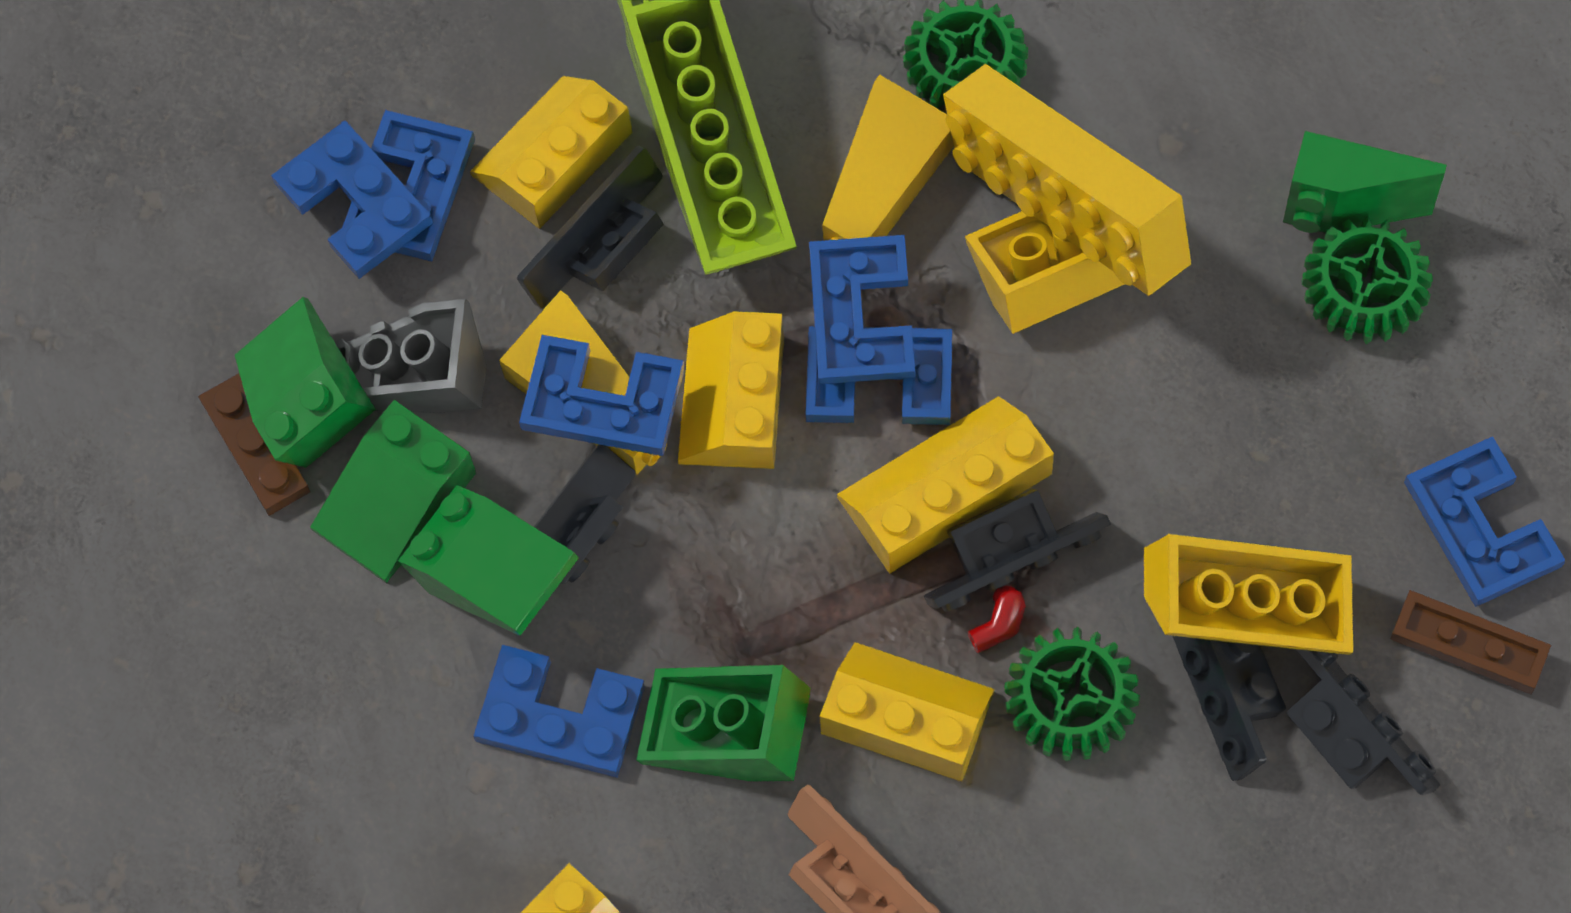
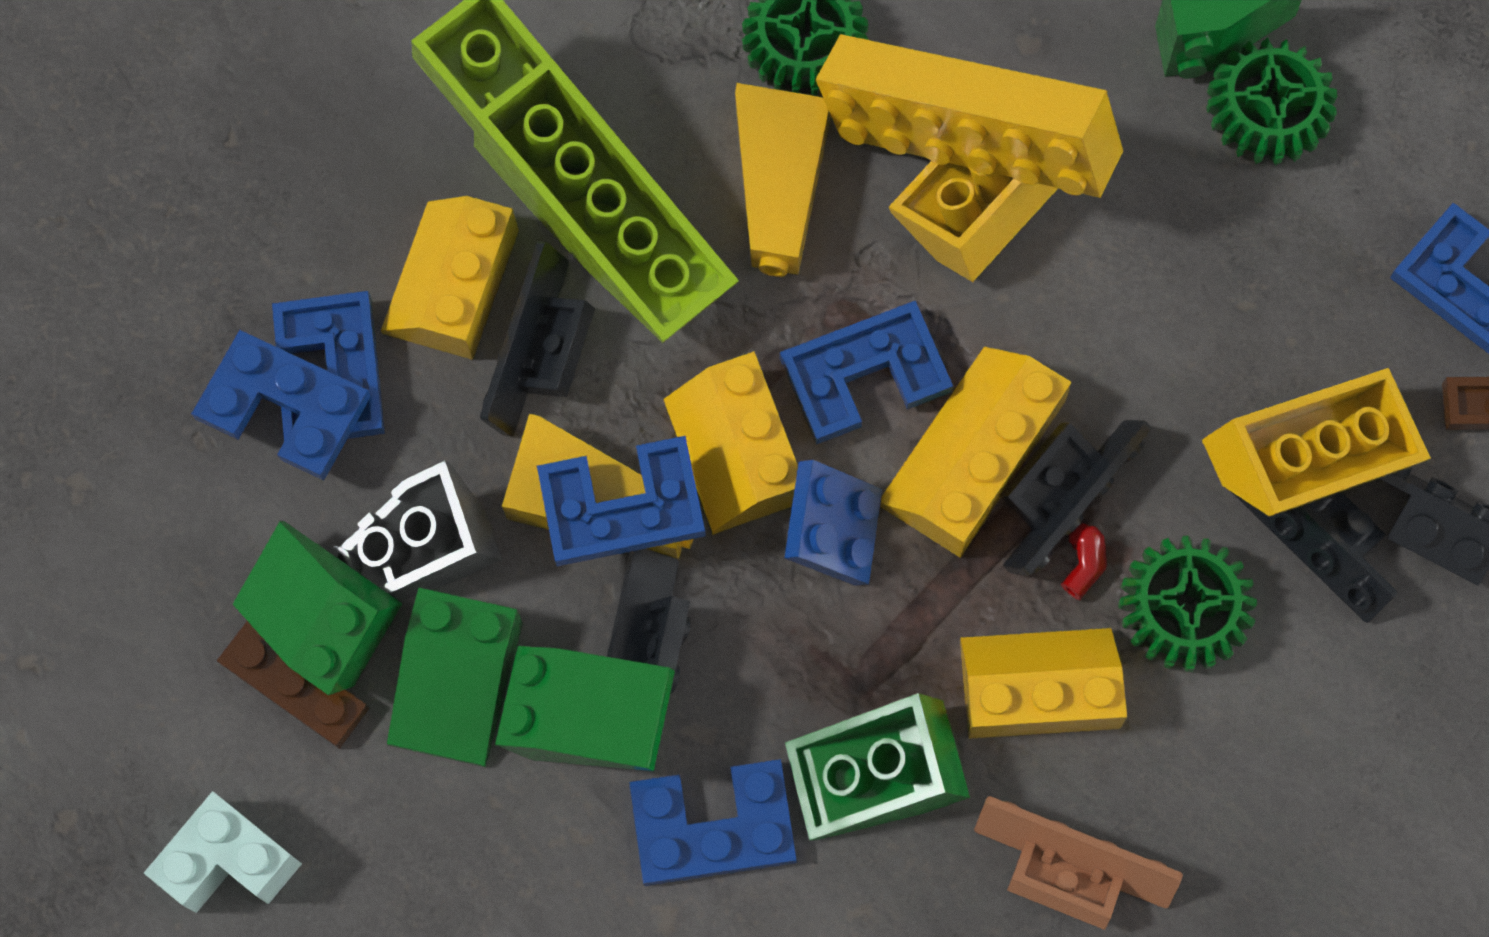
camera: 25 degrees left, 5 degrees up
blue plate [809,235,915,384] -> none
none -> light aqua brick [144,791,302,913]
none -> blue plate [784,459,882,586]

